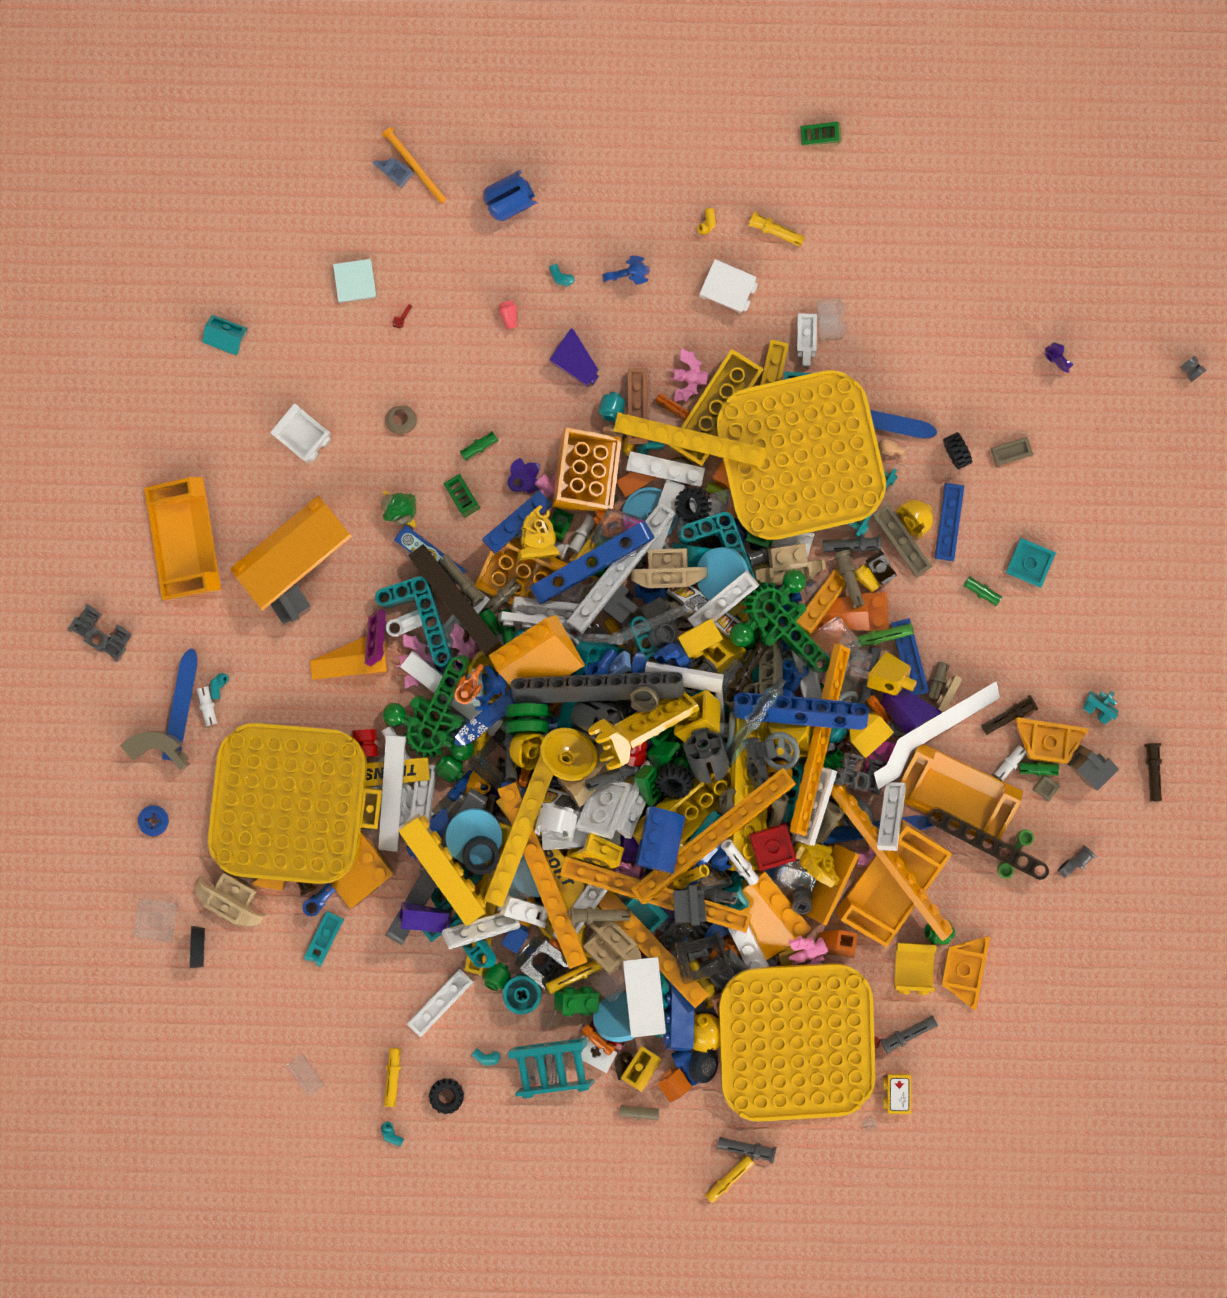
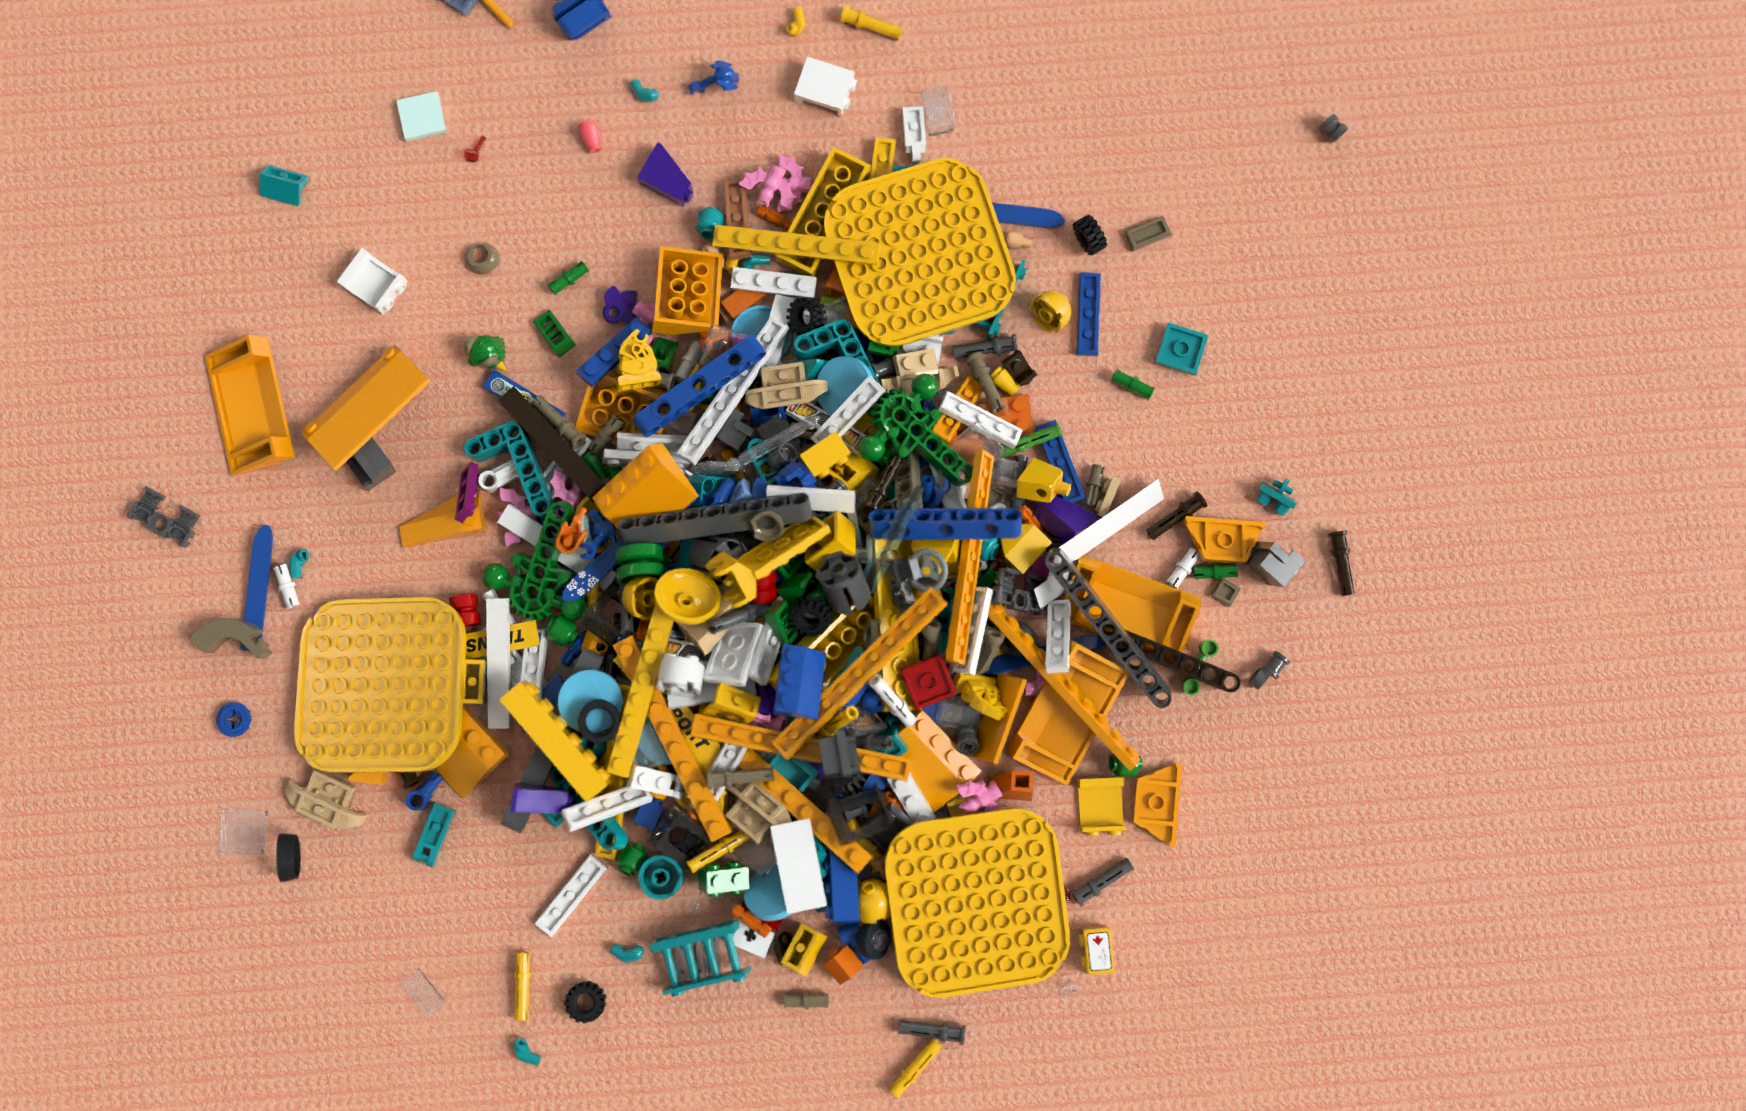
camera: 10 degrees left, 5 degrees down
dark tan plate [872,504,933,578] -> none
dark purple plate [1045,342,1073,373] -> none
none -> bright pink animal [739,164,796,210]
none -> white tile [938,391,1022,449]
none -> dark grey beam [1045,547,1172,708]

